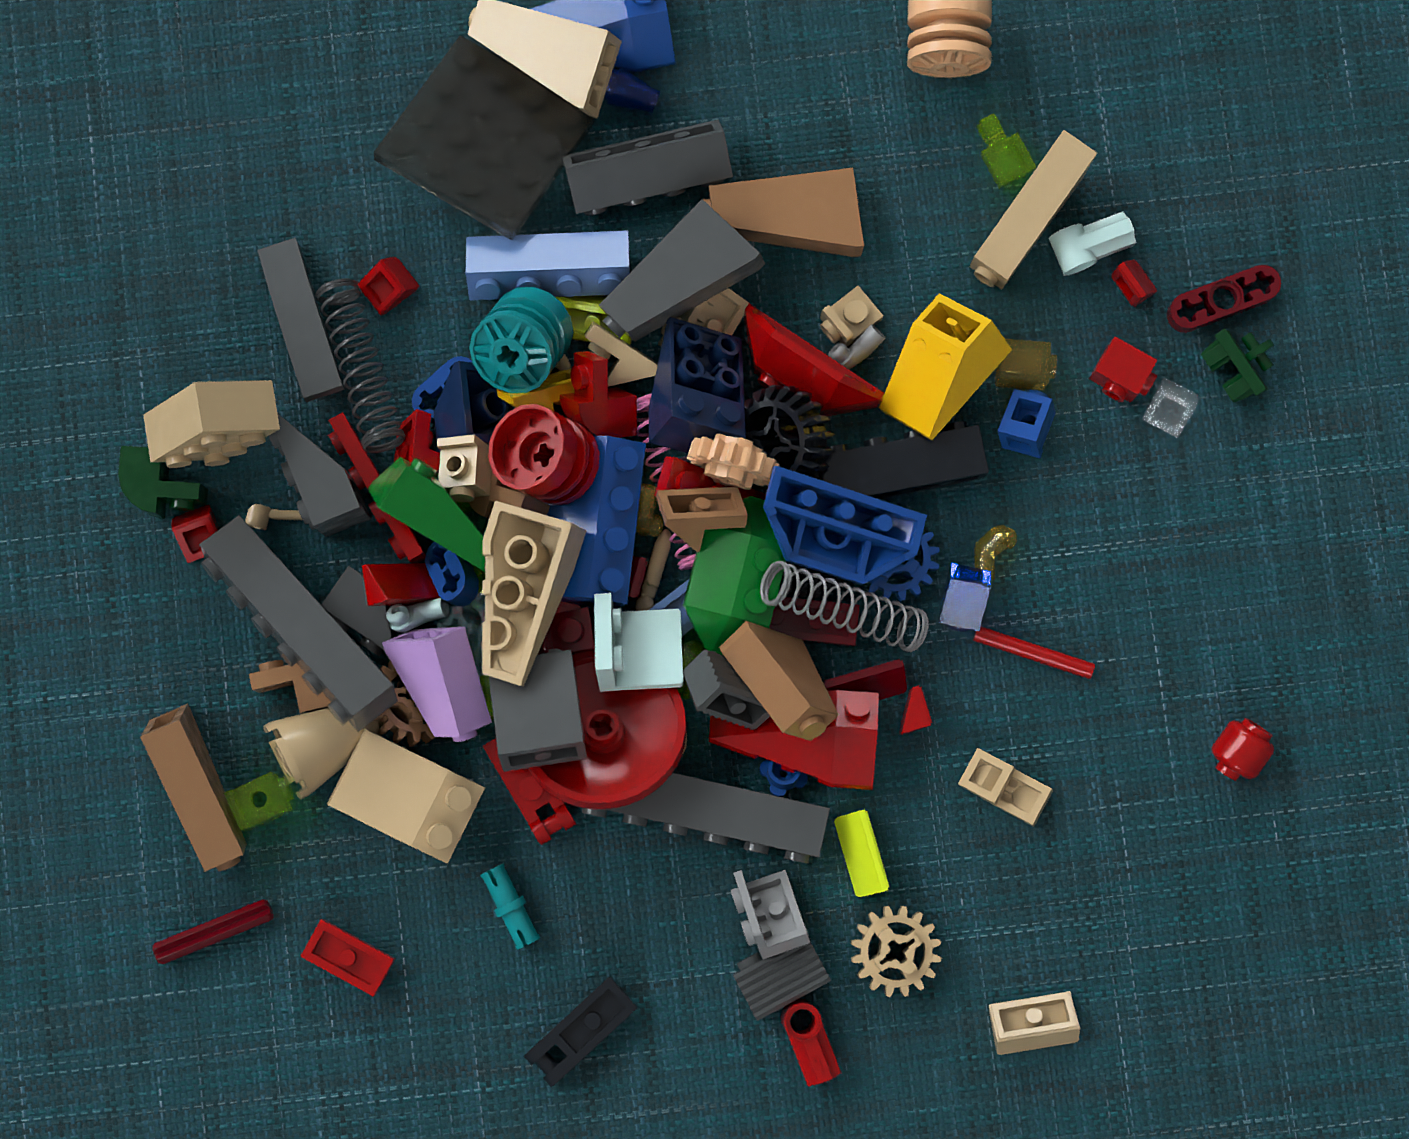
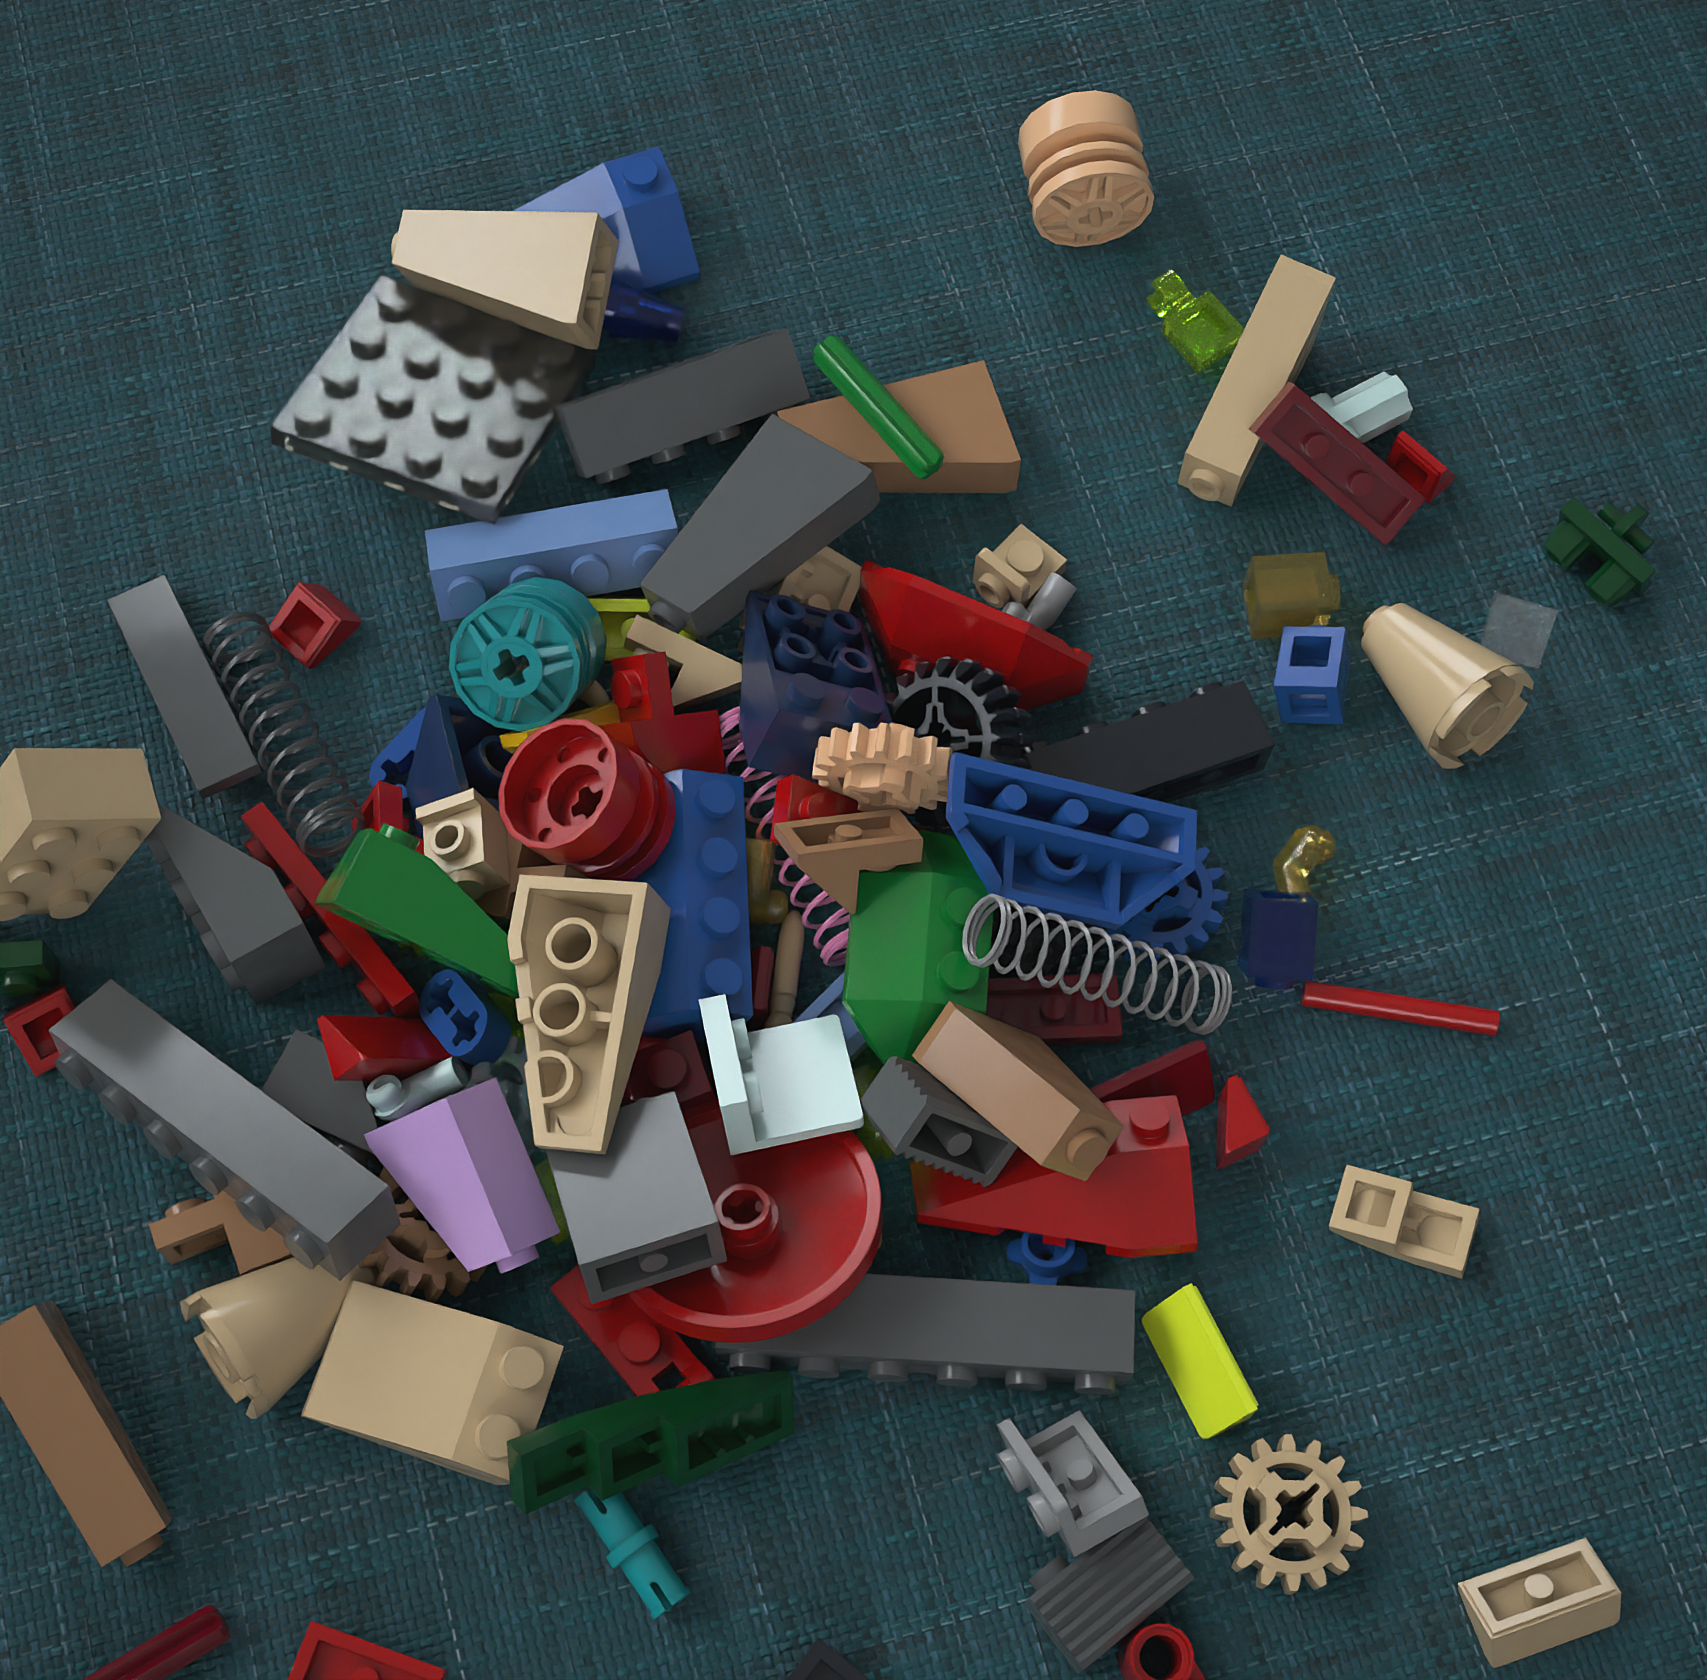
camera: 10 degrees left, 15 degrees down
clear neon green brick [224,772,295,831] -> none
tan hand [245,504,302,530] -> none
yellow slope [879,293,1012,440] -> none
red brick [1089,336,1157,403] -> none
dark red beam [1167,265,1281,333] -> none
none -> dark green slope [506,1370,794,1514]
none -> green axle [813,335,944,479]
none -> dark red plate [1249,381,1426,545]
none -> tan cone [1361,603,1534,769]

